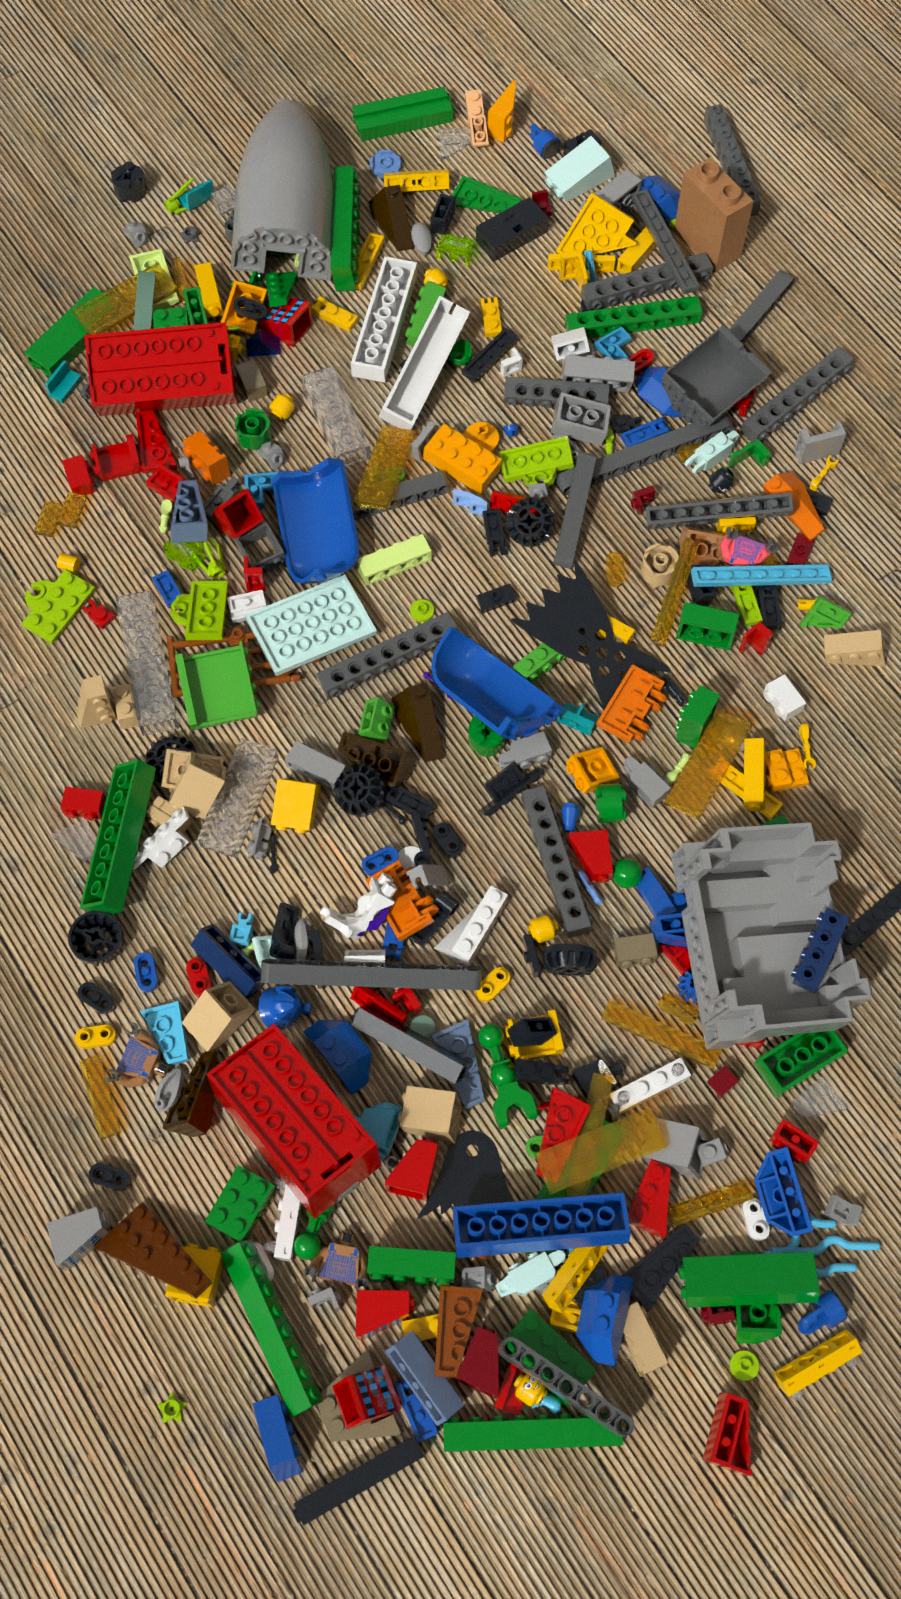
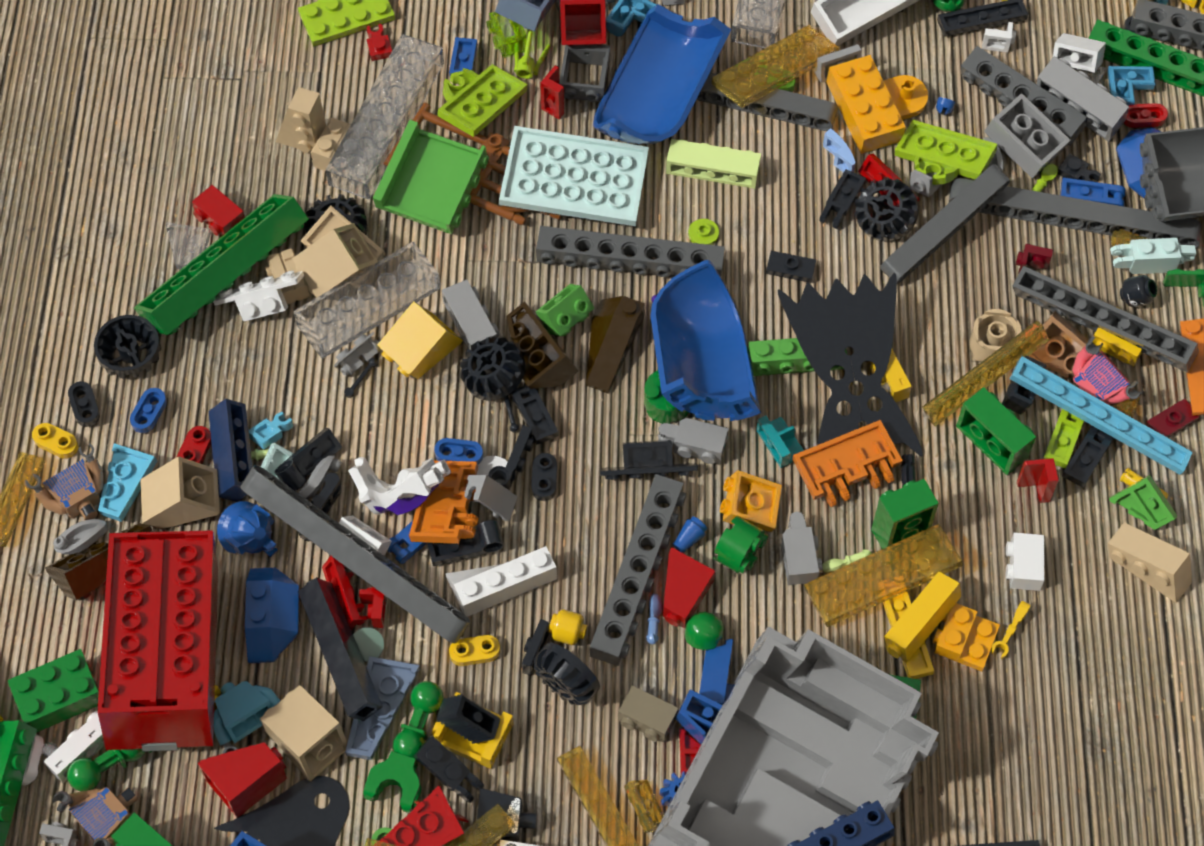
camera: 35 degrees right, 5 degrees down
white plate [227,590,266,623] -> none
clear yellow plate [605,552,625,587] -> none

